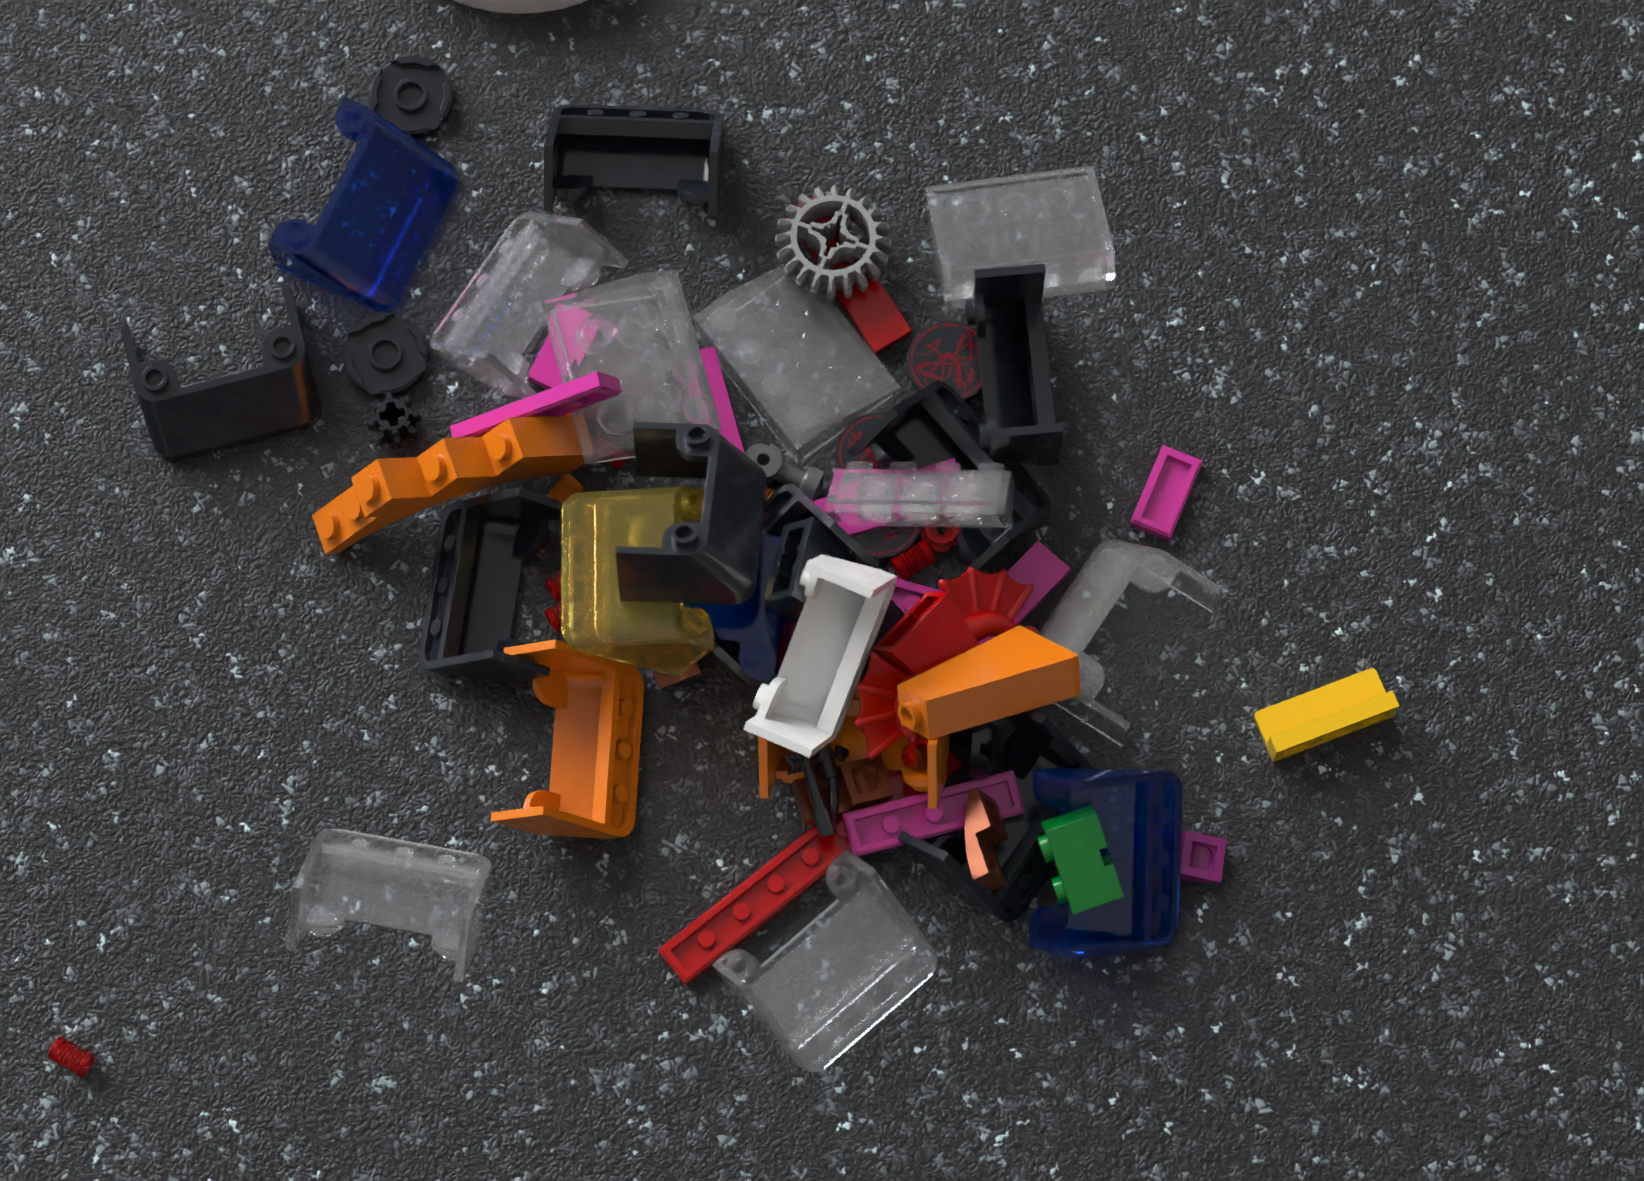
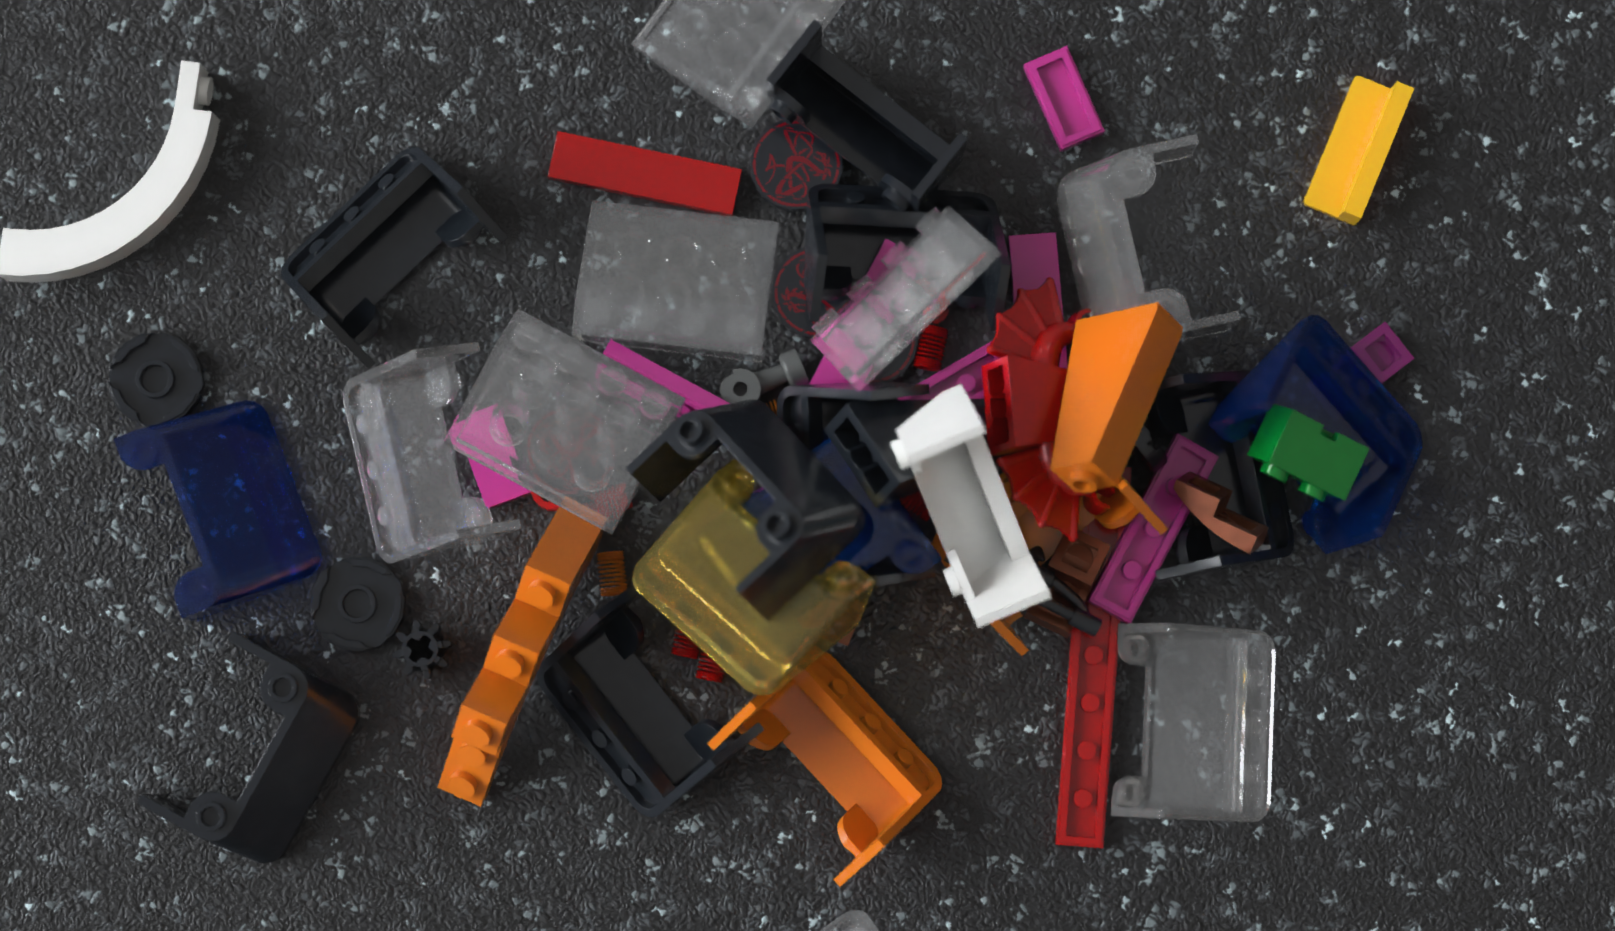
camera: 45 degrees left, 10 degrees up
dark pink tile [450,371,622,438] -> none
light grey gear [775,185,891,301] -> none

